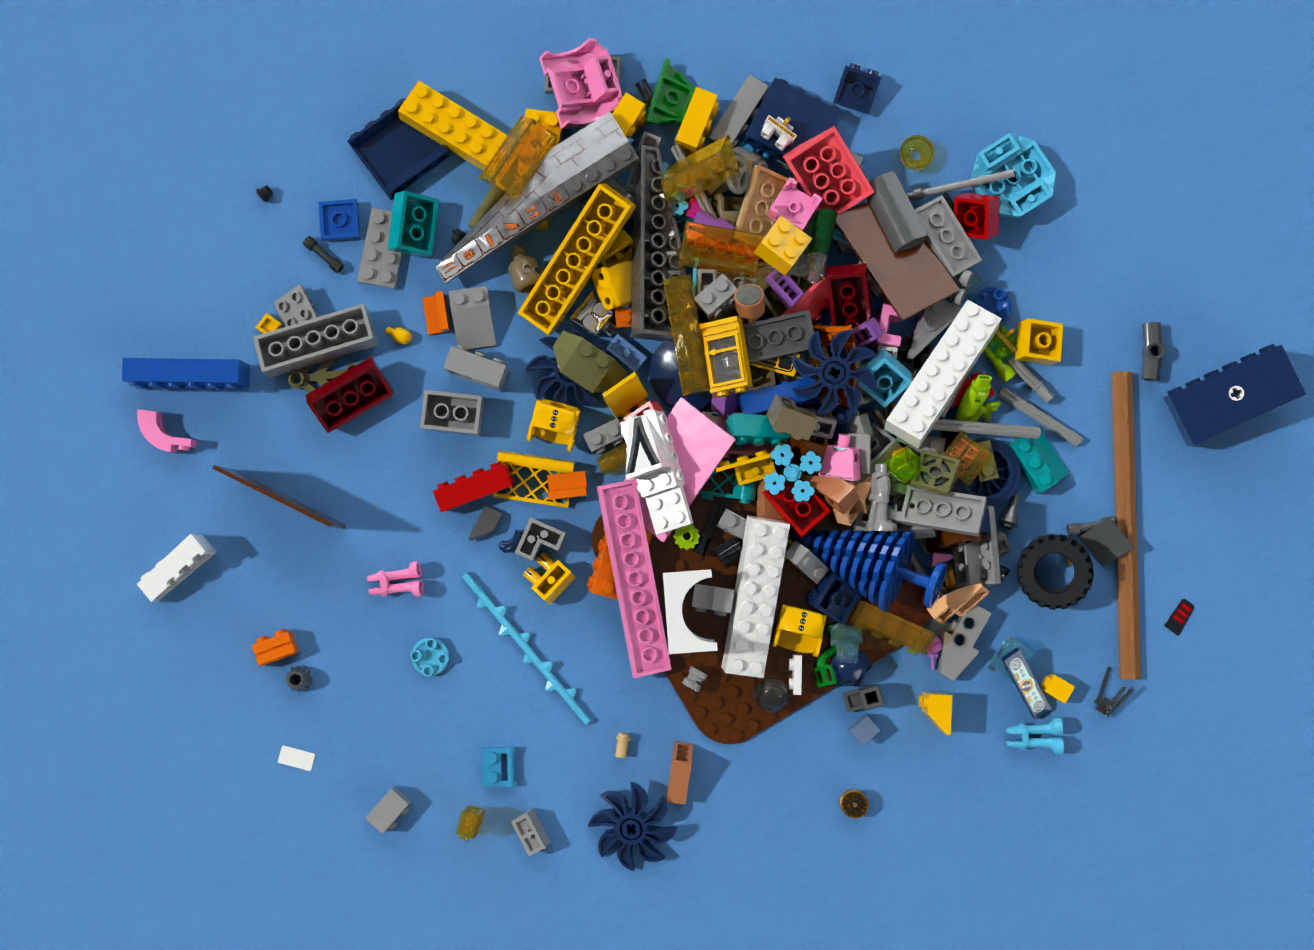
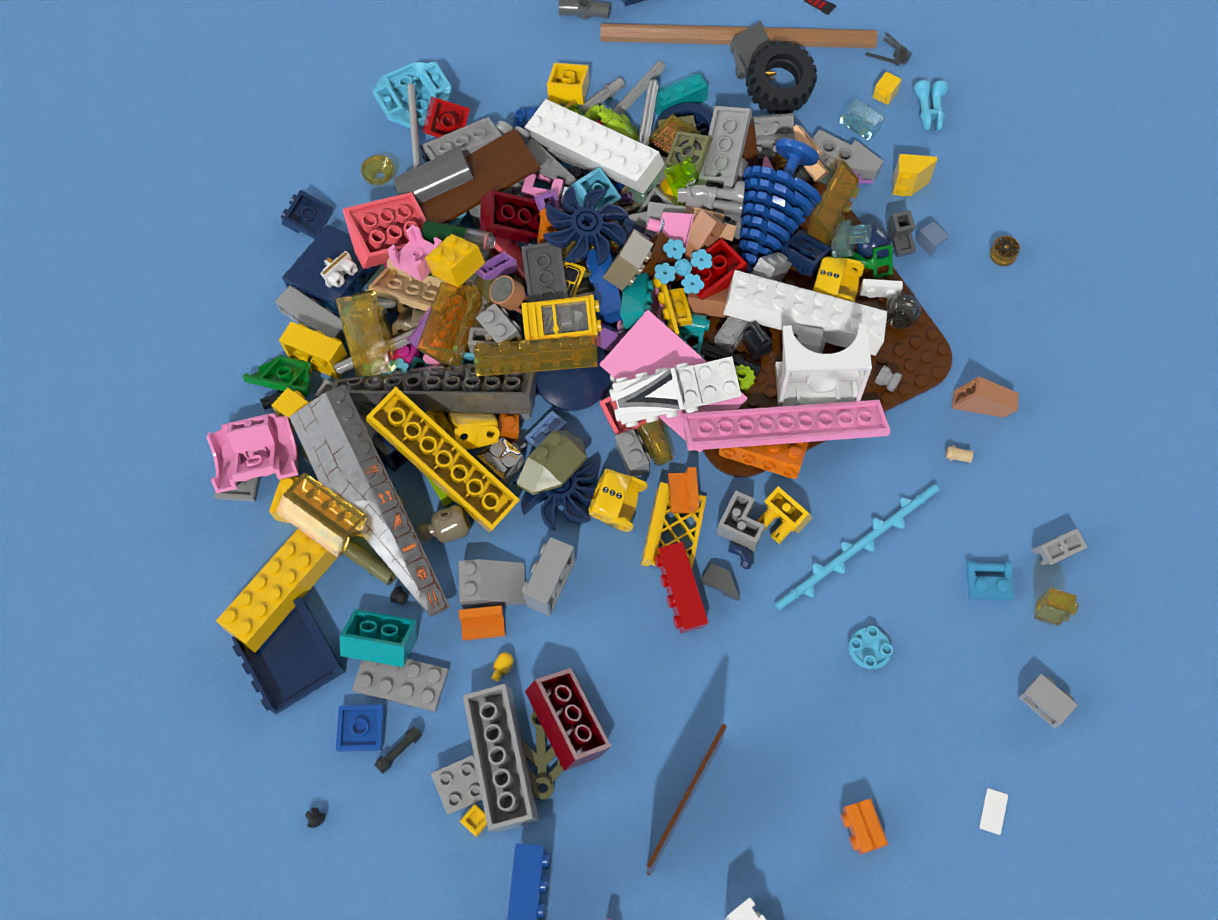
camera: 85 degrees left, 20 degrees down
dark grey piece [285,665,312,692] -> none
bright pink piece [367,561,424,597] -> none
light grey brick [420,390,485,436] -> none
dark blue piece [588,782,678,871] -> none
yellow slope [602,372,648,419] -> none
tile [1001,648,1051,720] -> none

